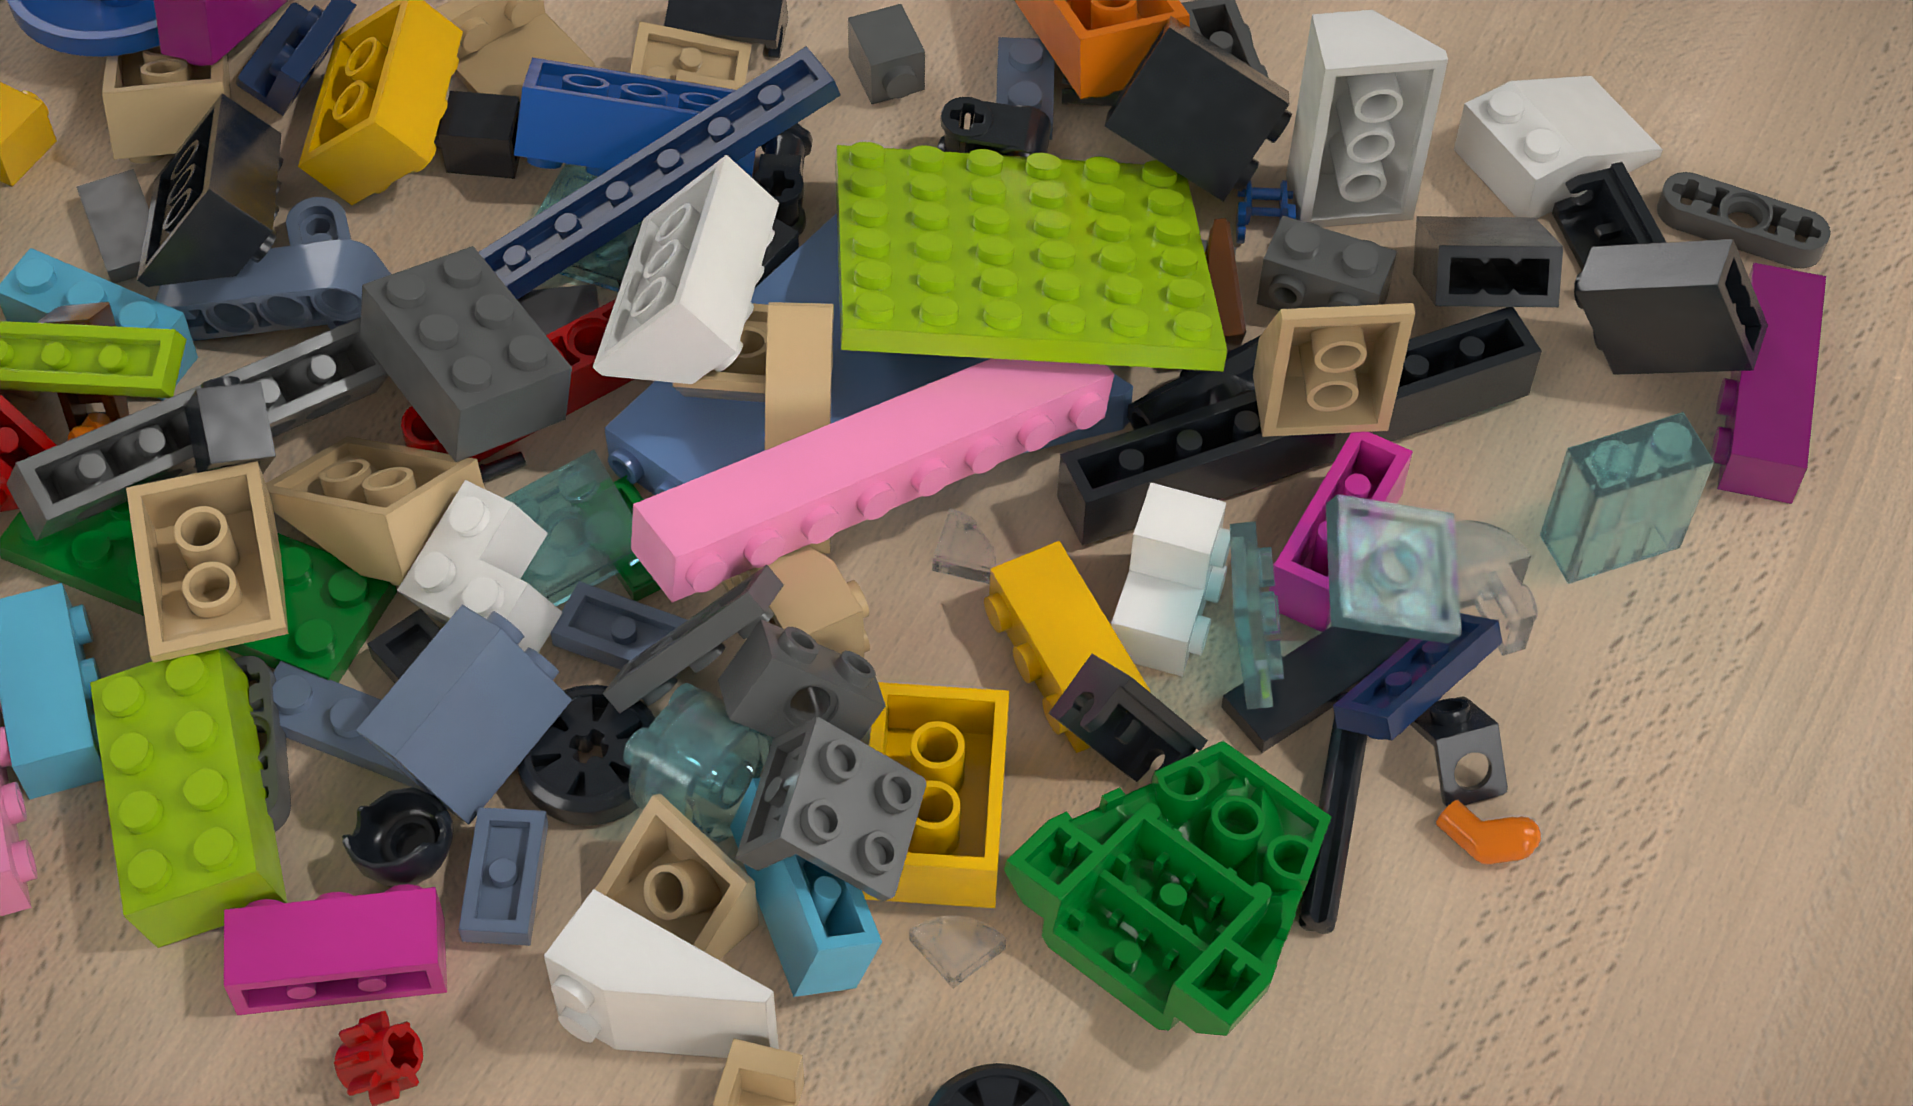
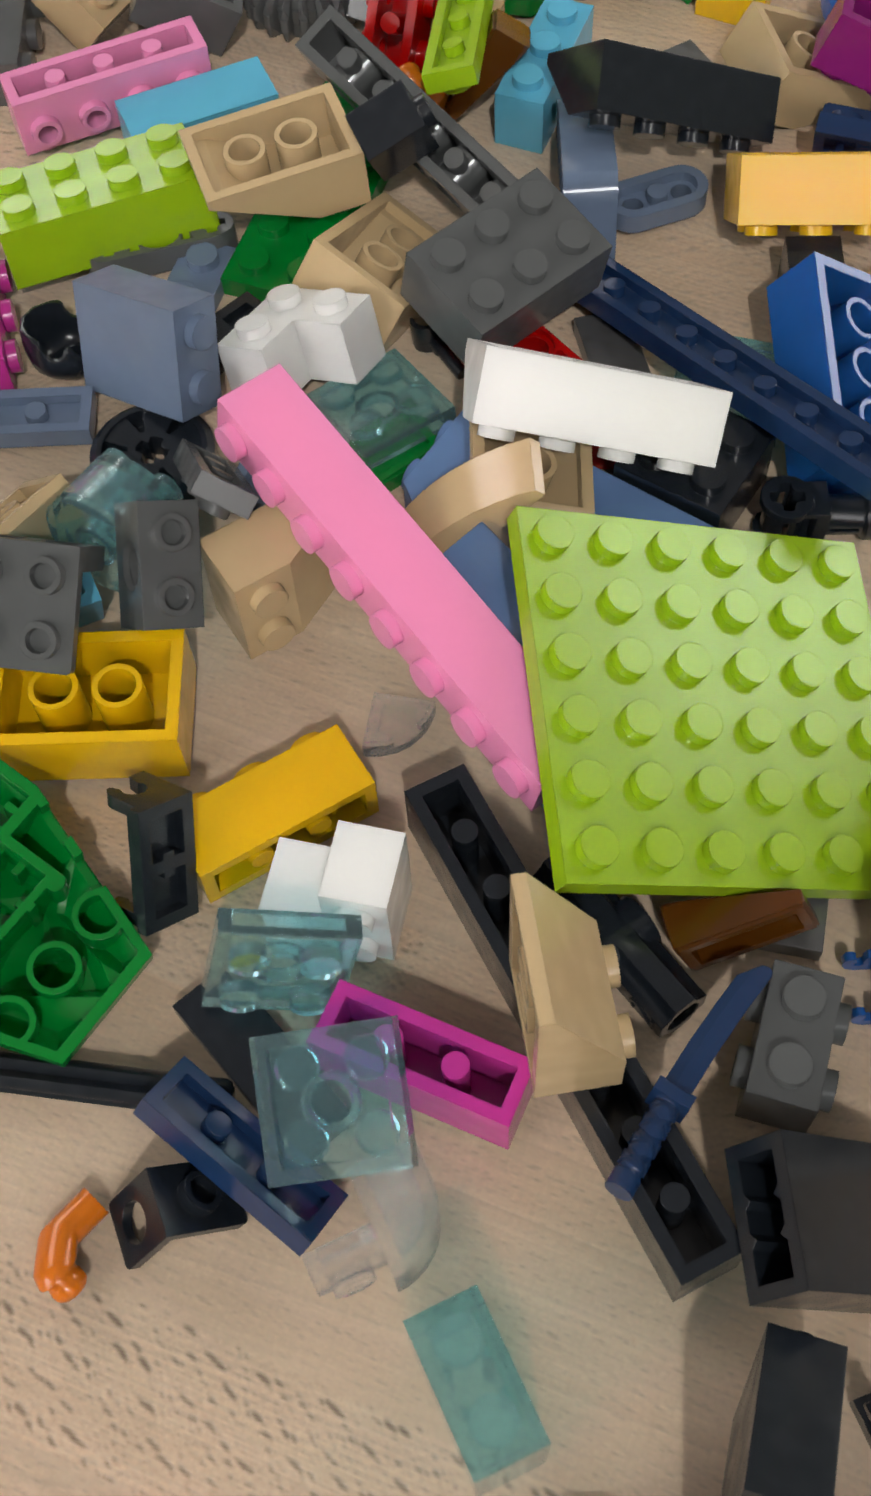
camera: 90 degrees right, 5 degrees up
none -> dark blue sword [604,965,773,1201]

